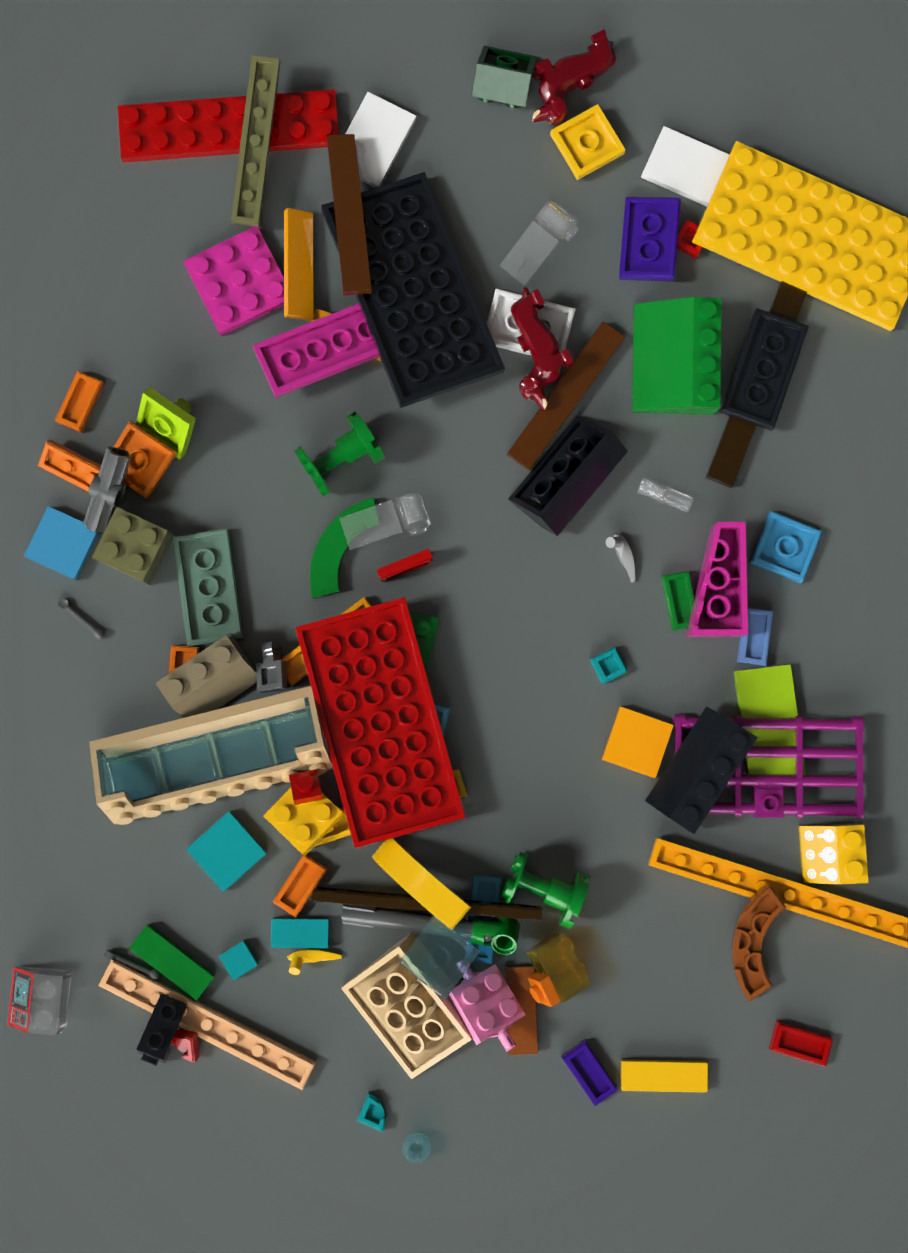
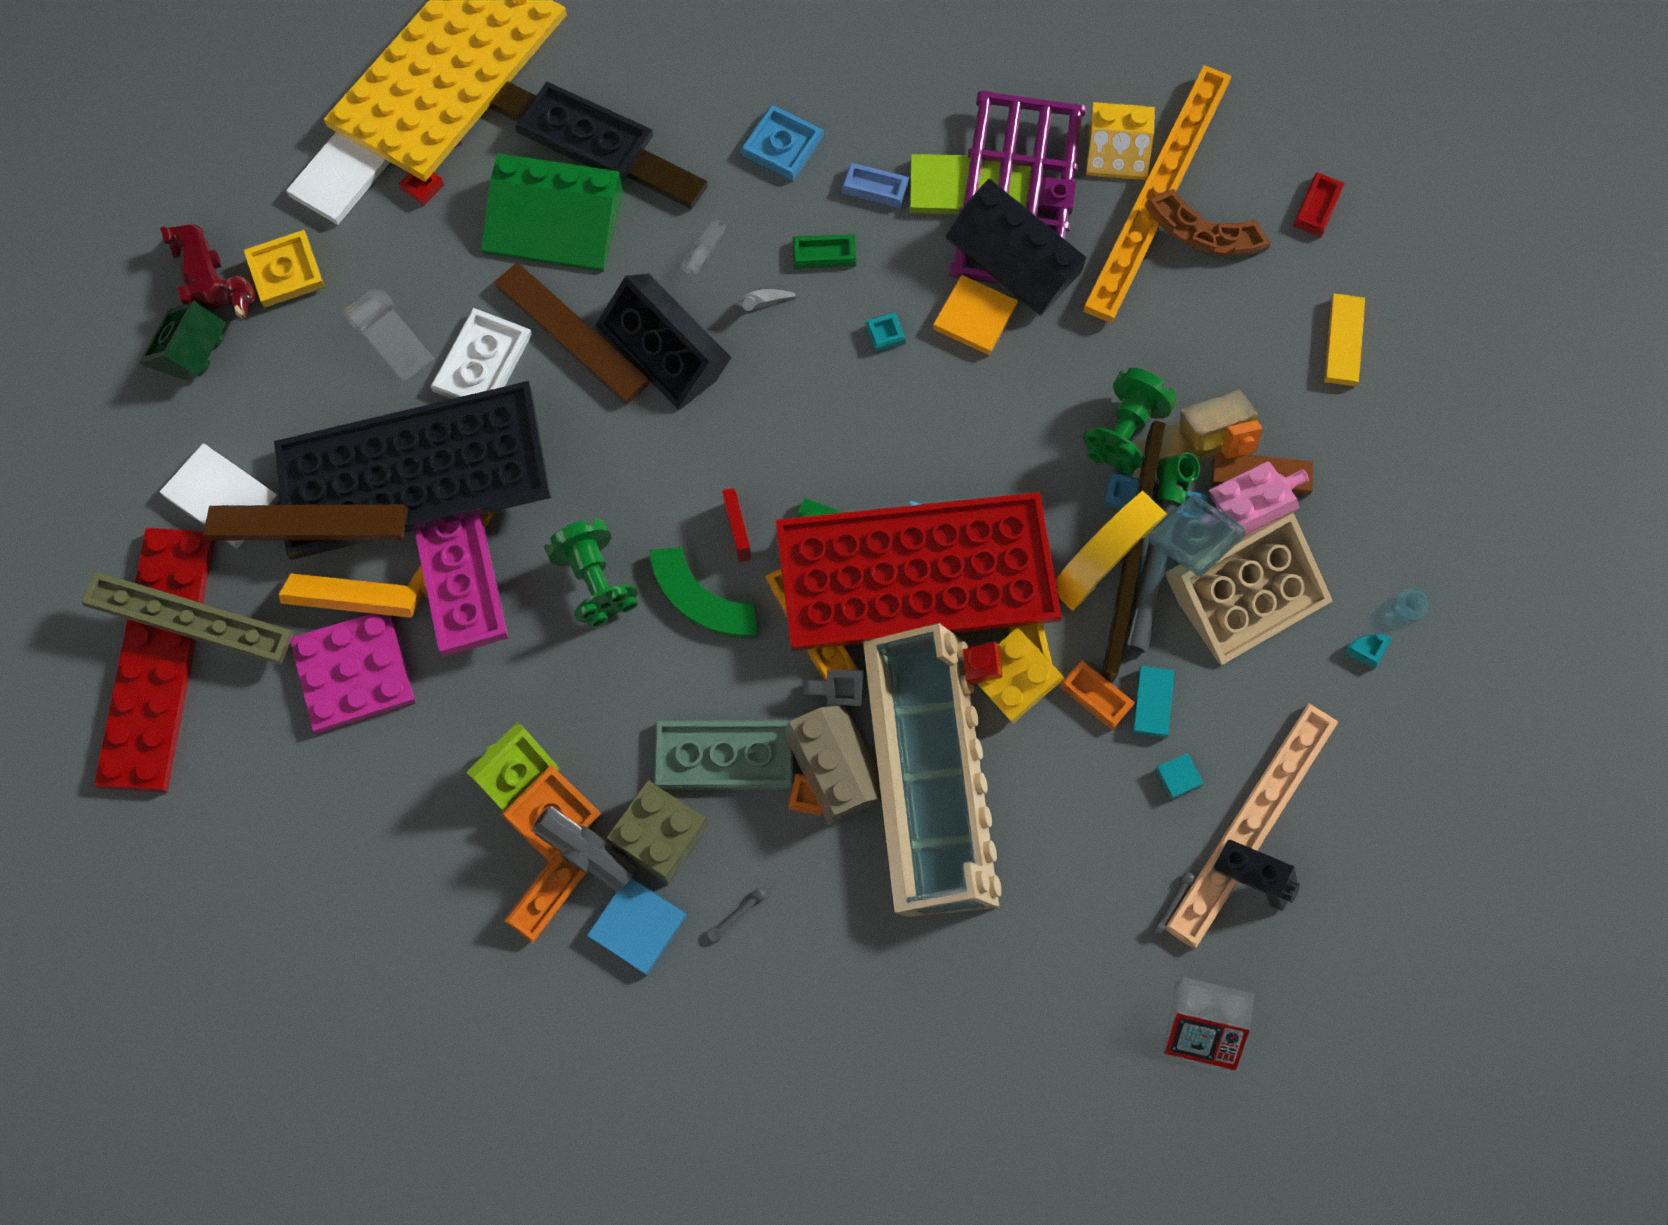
camera: 75 degrees left, 15 degrees down
orange tile [55,371,105,433] -> none
green tile [129,924,215,1001] -> none
red tile [171,1029,200,1063] -> none
teal tile [186,811,267,892] -> none
yellow bar [287,949,342,975] -> none
clear door [339,492,431,550] -> none
dark red animal [510,287,574,410] -> none
dark purple tile [561,1040,618,1106] -> none
dark purple tile [619,197,681,281] -> none
dark pink wedge [686,522,748,637] -> none

